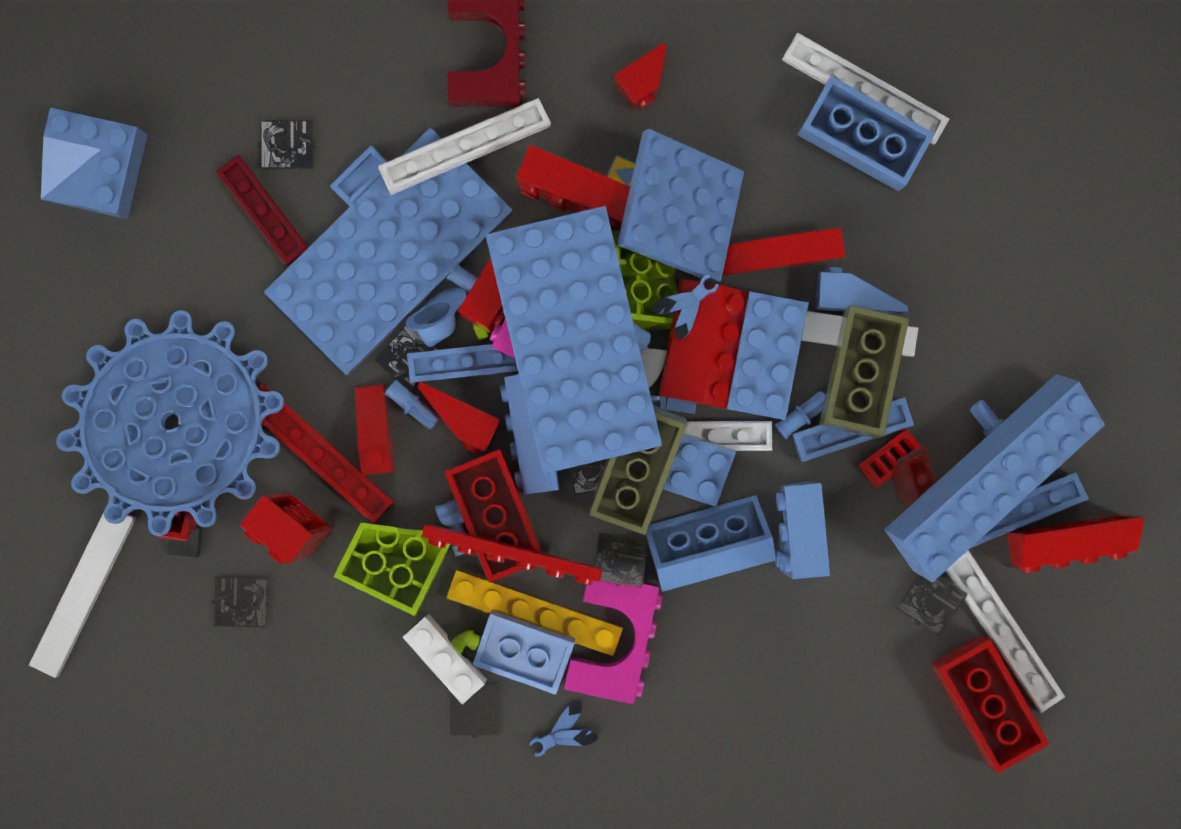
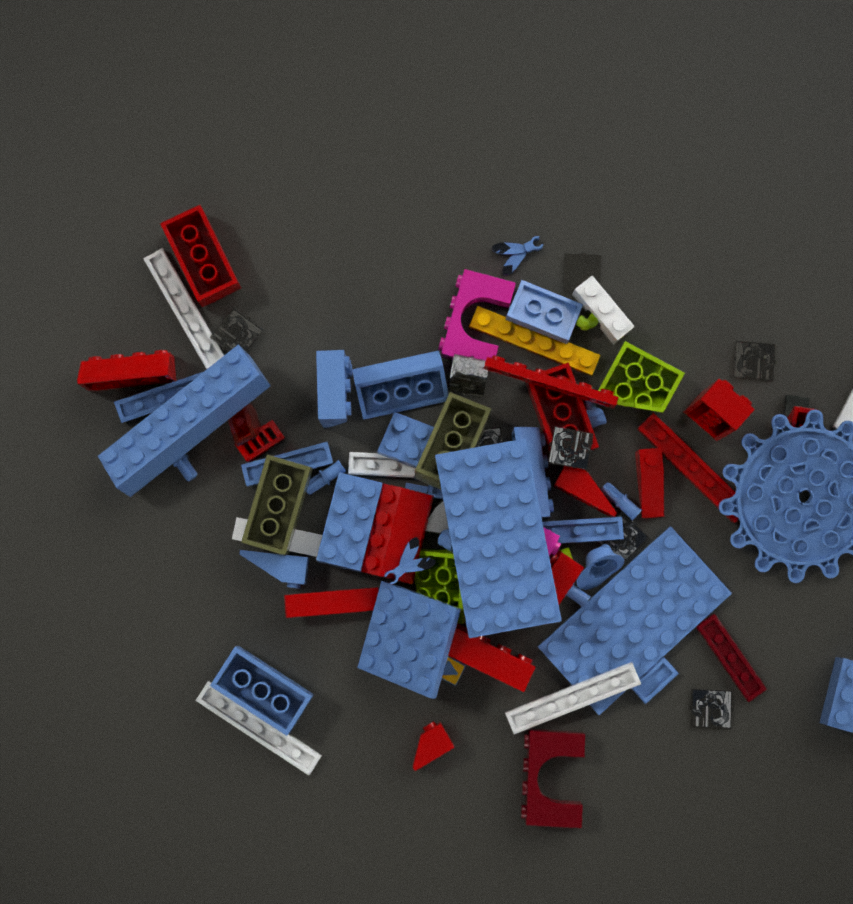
camera: 165 degrees left, 5 degrees down
none -> piece [548,426,594,471]

